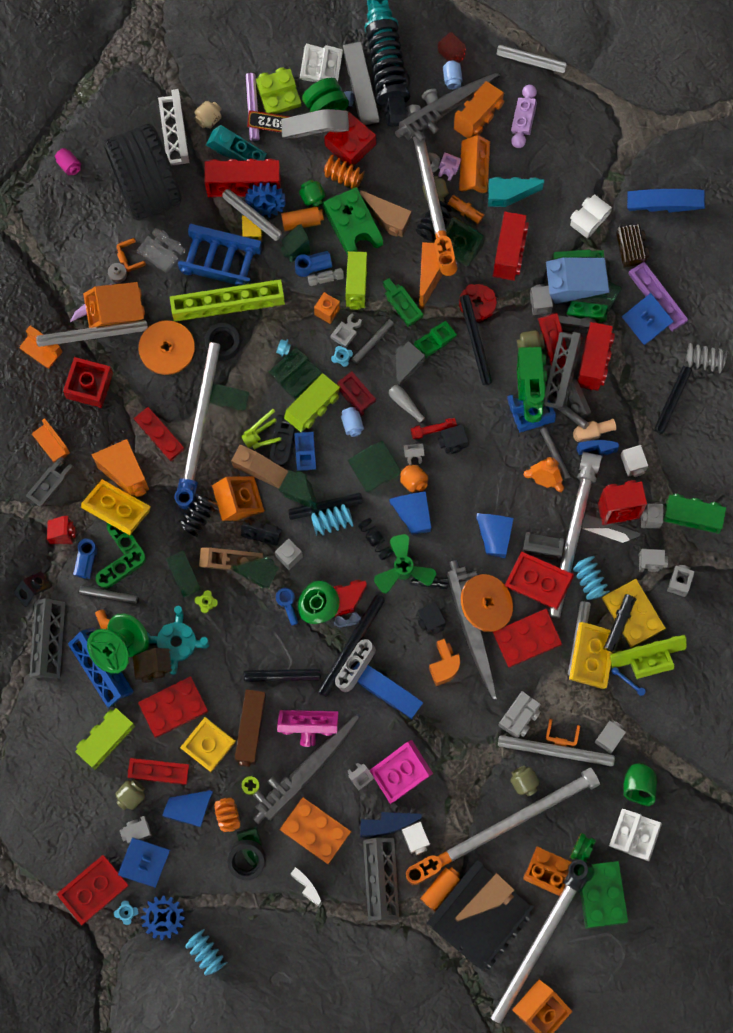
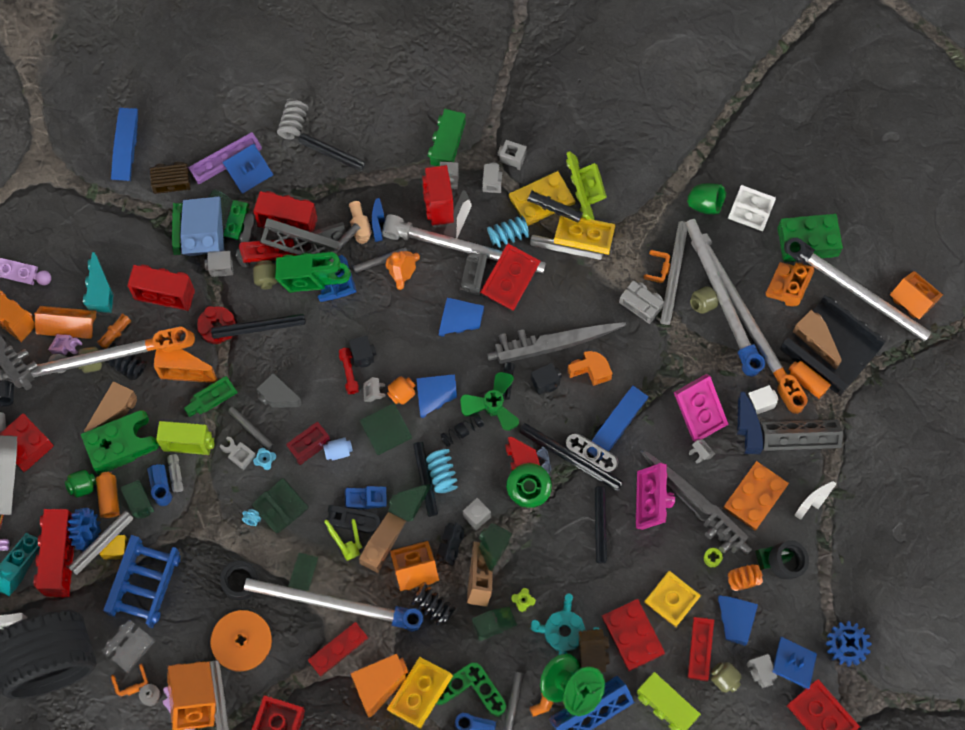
camera: 90 degrees left, 5 degrees down
medium azure plate [114,901,138,925] -> none
lime brick [170,279,285,322] -> none
medium azure piece [185,929,228,976] -> none
reddish brown brick [235,689,266,767] -> none
blue plate [276,588,298,626] -> none
lime brick [284,373,340,433] -> none
orange brick [314,293,340,324] -> none
orange piece [324,155,365,189] -> none
light grey piece [389,385,425,423] -> none
green slope [414,321,457,359] -> none
clear green slope [445,216,485,267] -> none
orange piece [461,574,513,632] -> none
red plate [493,609,562,668] -> none
white brick [570,194,612,239] -> none
green wheel [570,832,596,862] -> none
light grey brick [594,721,626,754] -> none
blue hinge [611,667,645,696] -> none
white brick [620,445,648,477] -> none
none -> flat silver piece [685,219,765,377]

